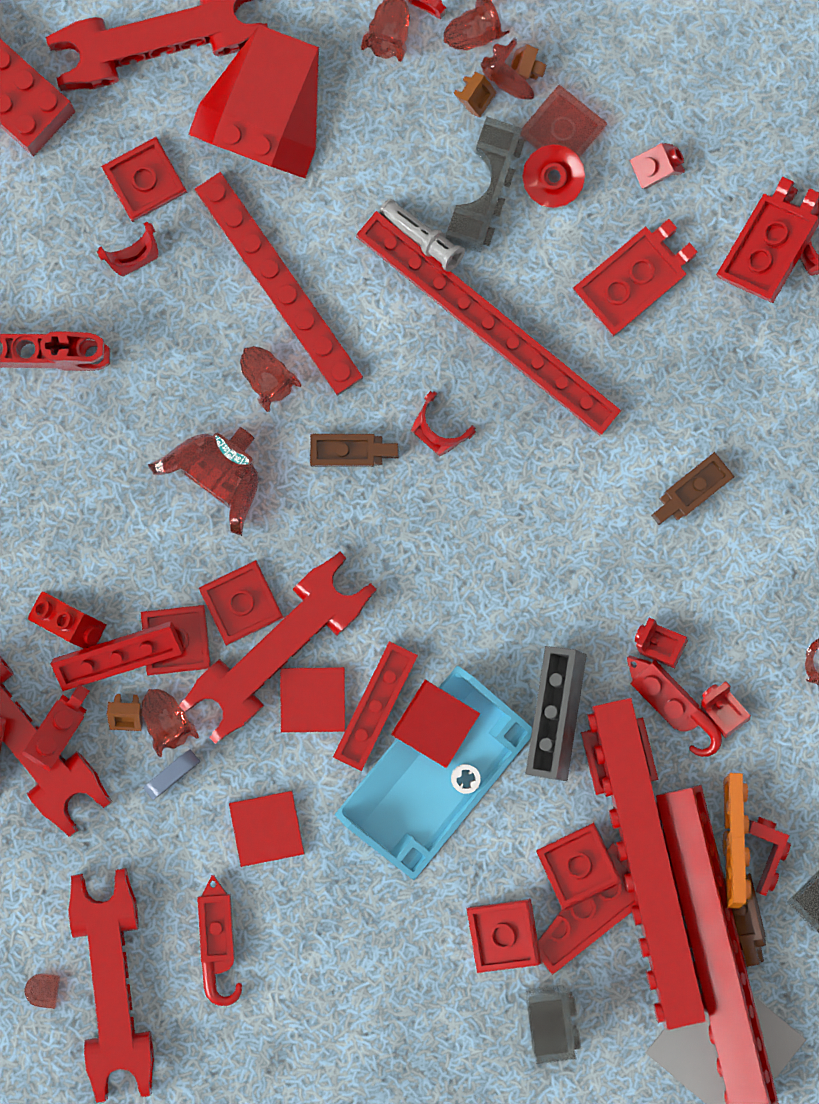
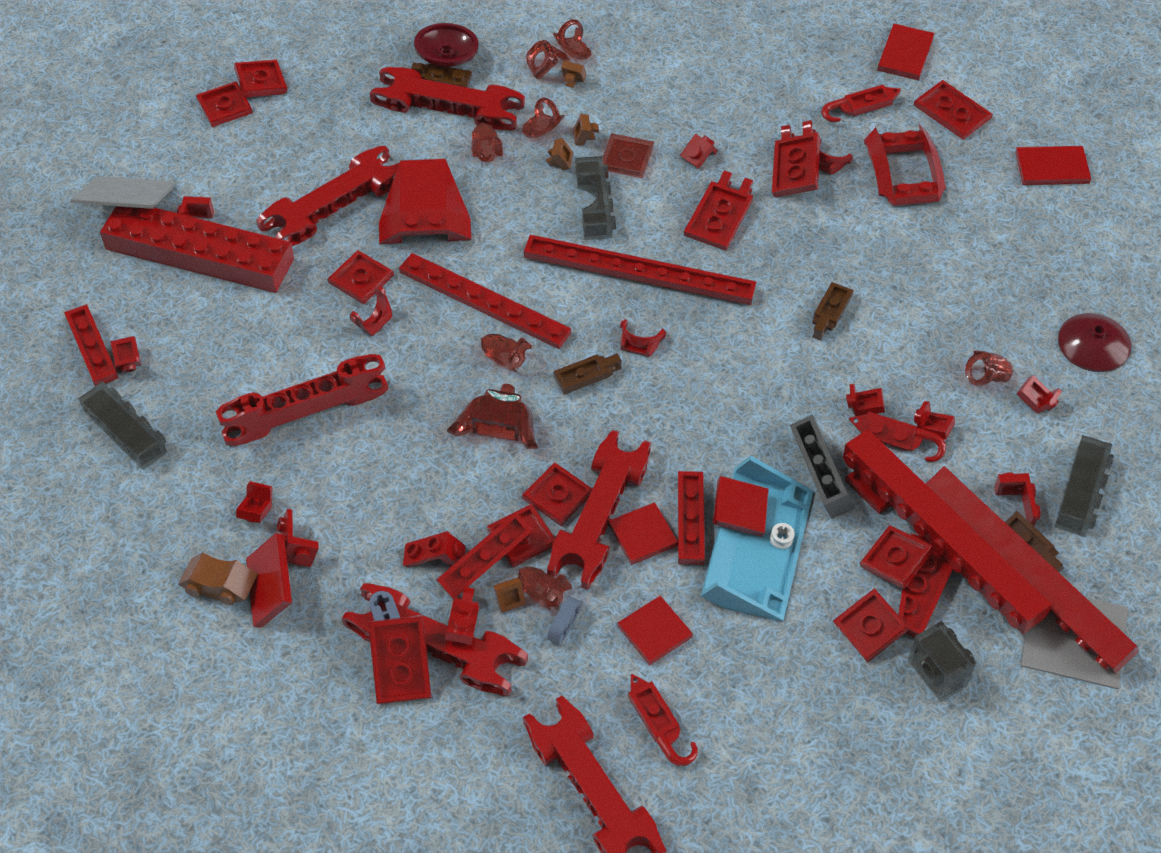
camera: 25 degrees left, 30 degrees down
clear red tile [25,973,61,1009] -> none
light grey pin [379,199,465,272] -> none
clear red piece [480,37,535,100] -> none
red dish [522,144,585,208] -> none
orange hinge [722,773,751,908] -> none

